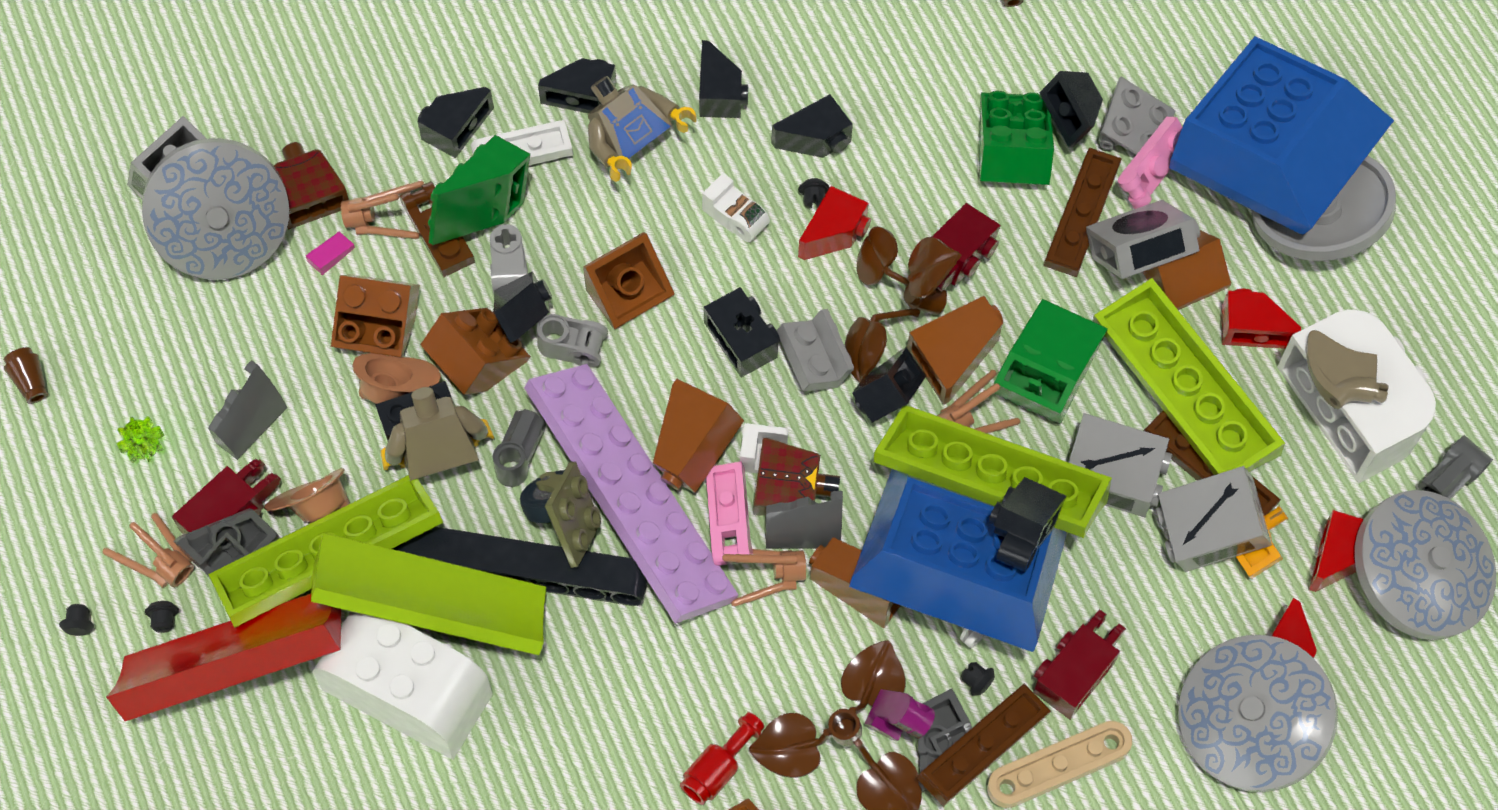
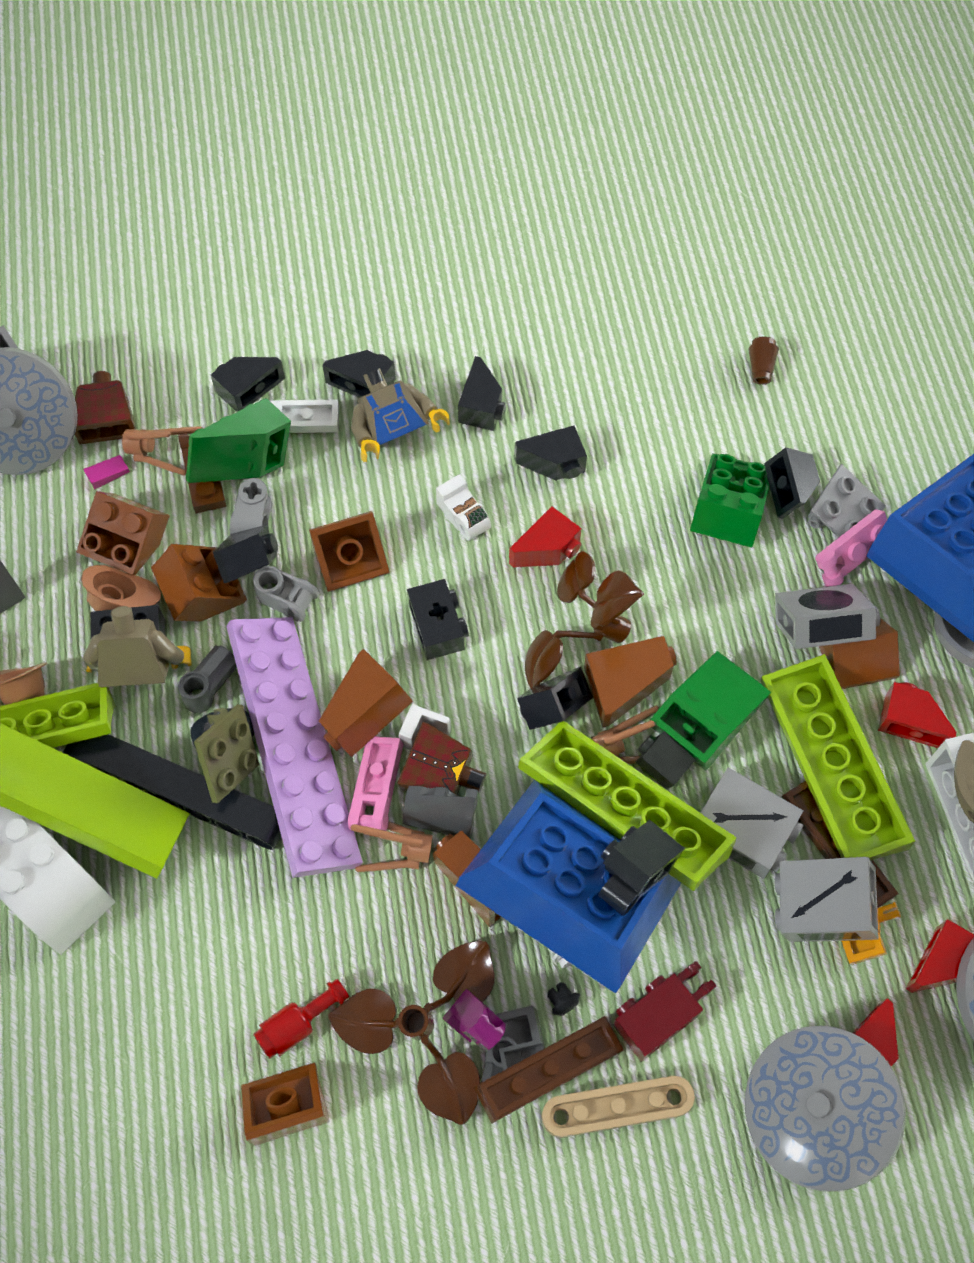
camera: 15 degrees right, 0 degrees up
light grey bracket [777,309,854,392] -> none
black piece [798,178,830,208] -> none
dark red hinge [931,203,1001,292] -> none
reddish brown tile [1044,147,1122,277] -> none
none -> pearl dark grey brick [635,732,696,789]

